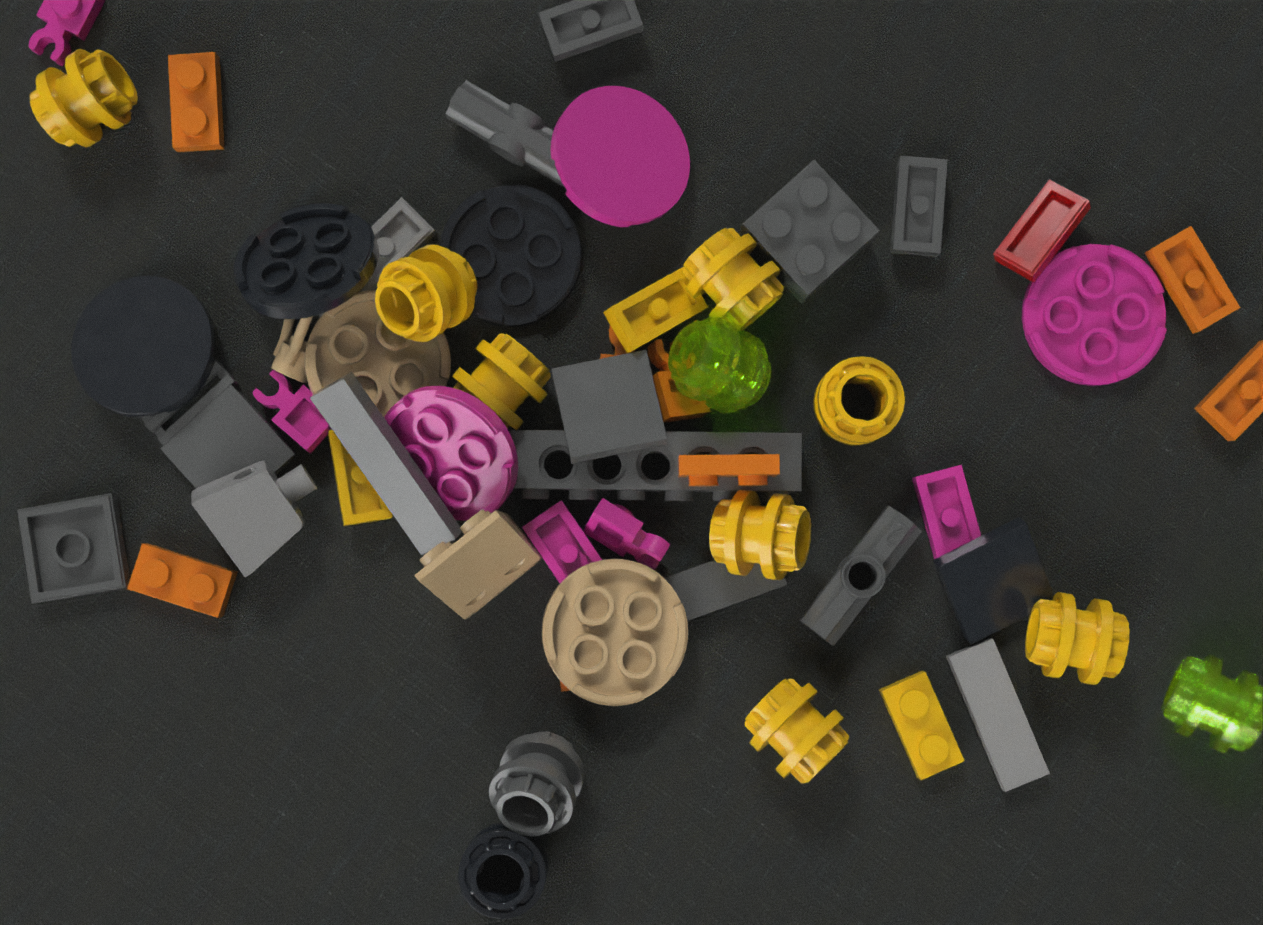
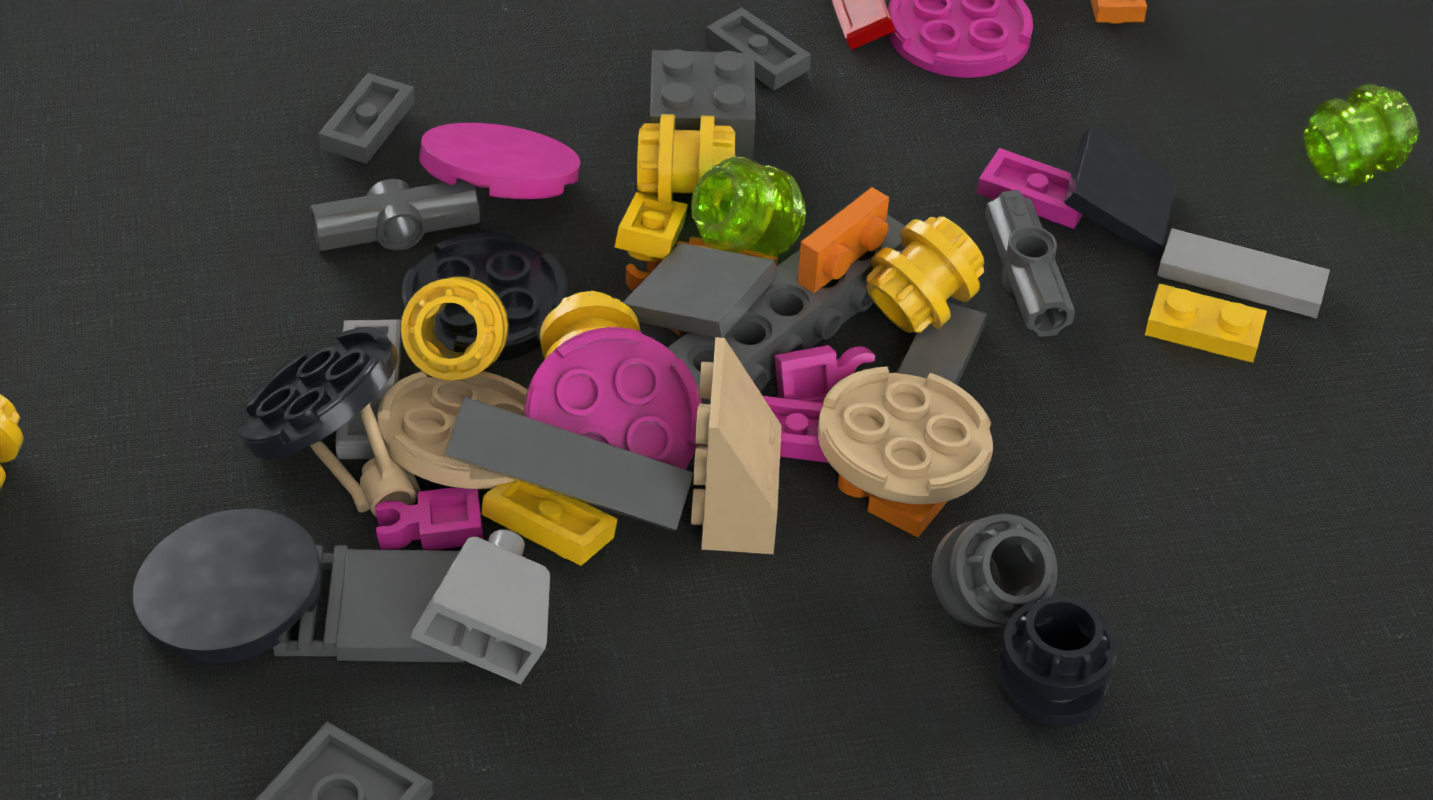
camera: 55 degrees left, 40 degrees down
orange plate [127,543,238,618] -> none
orange plate [168,52,224,152] -> none
yellow piece [745,678,849,783] -> none
yellow piece [813,356,905,445] -> none
yellow piece [1025,592,1129,685] -> none

